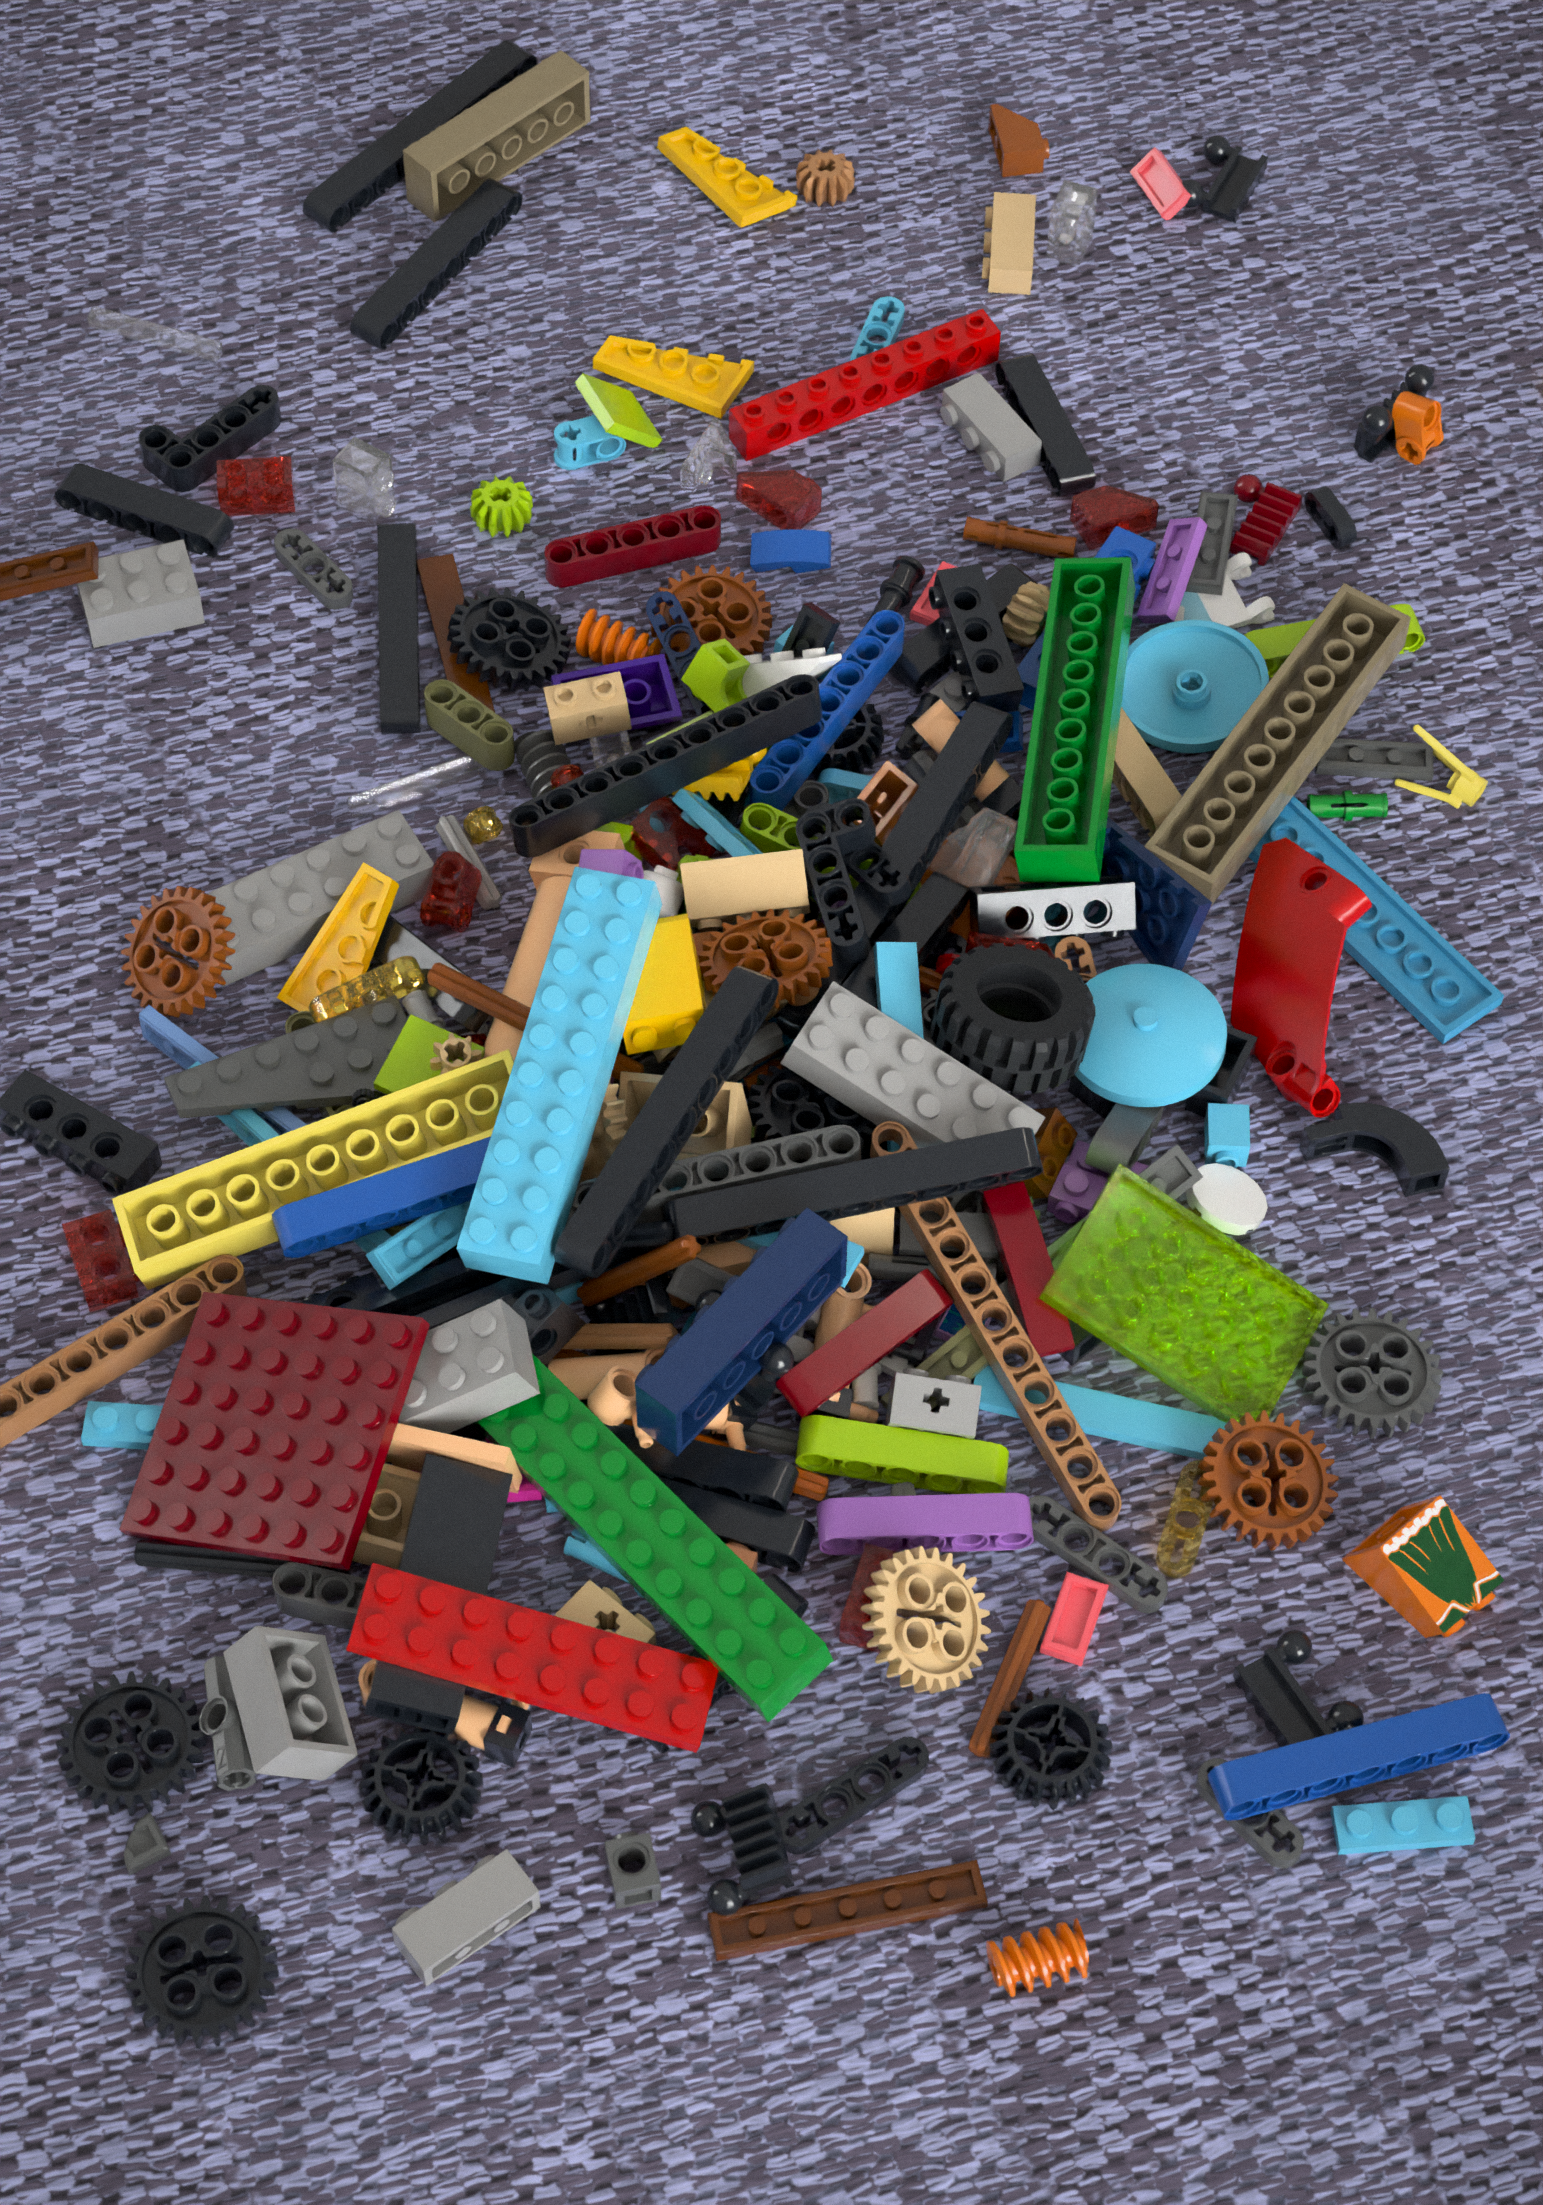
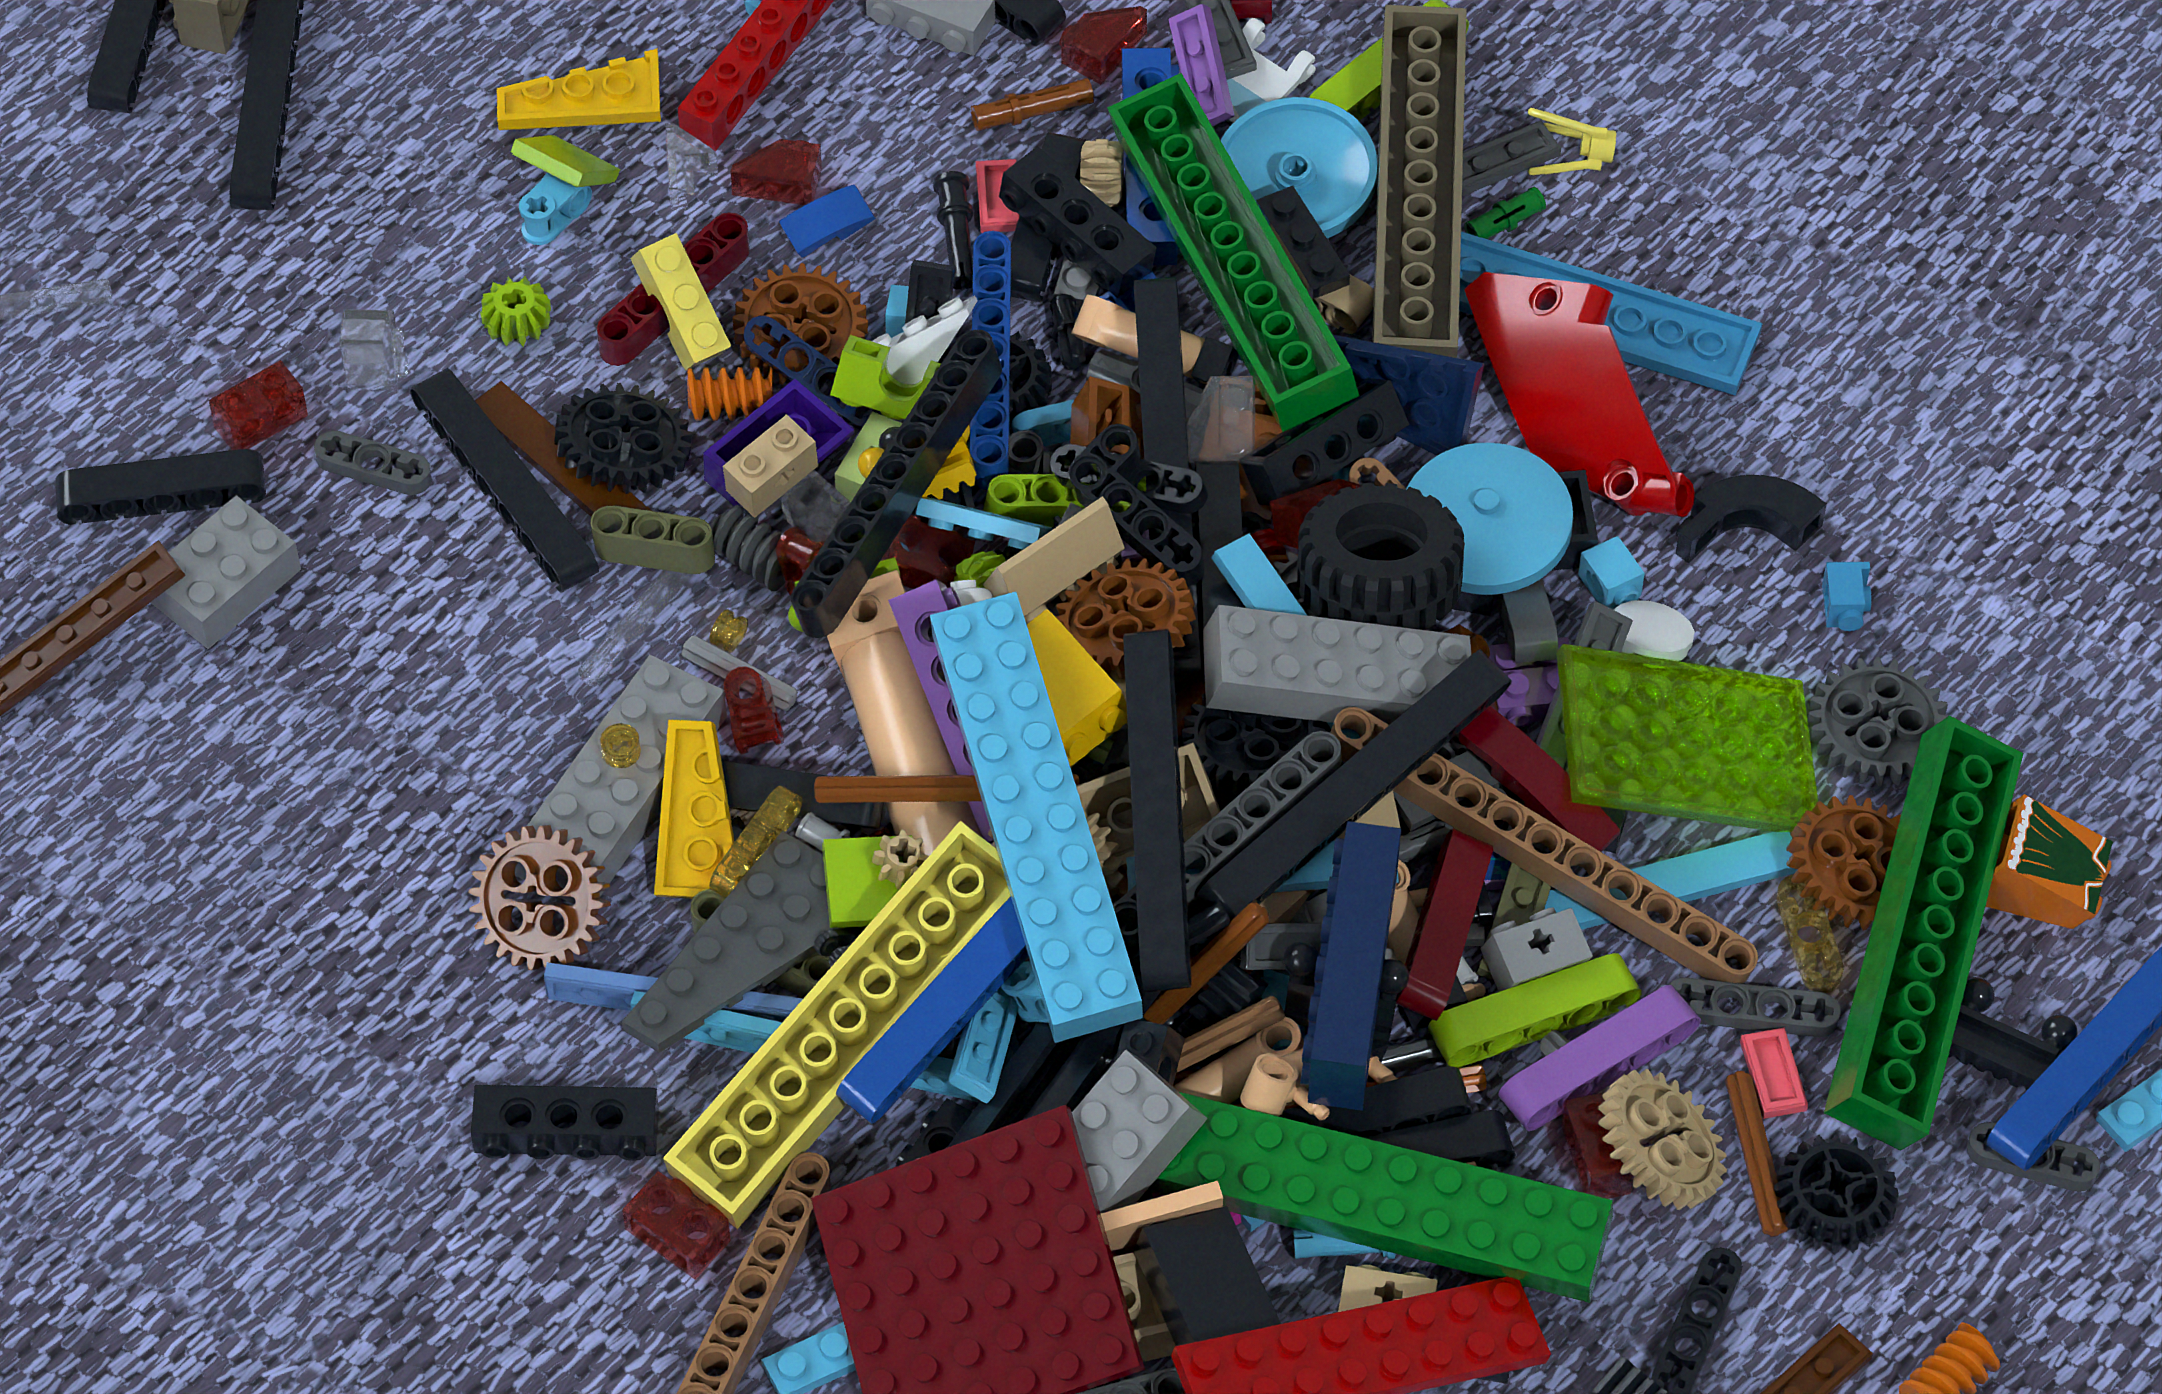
camera: 30 degrees left, 0 degrees up
black beam [138,385,281,492] -> none
none -> clear yellow bush [600,723,641,768]
none -> light yellow arch [630,233,731,371]
none -> black plate [1256,186,1350,300]
none -> dark azure brick [1822,562,1871,631]
none -> green brick [1824,715,2024,1151]

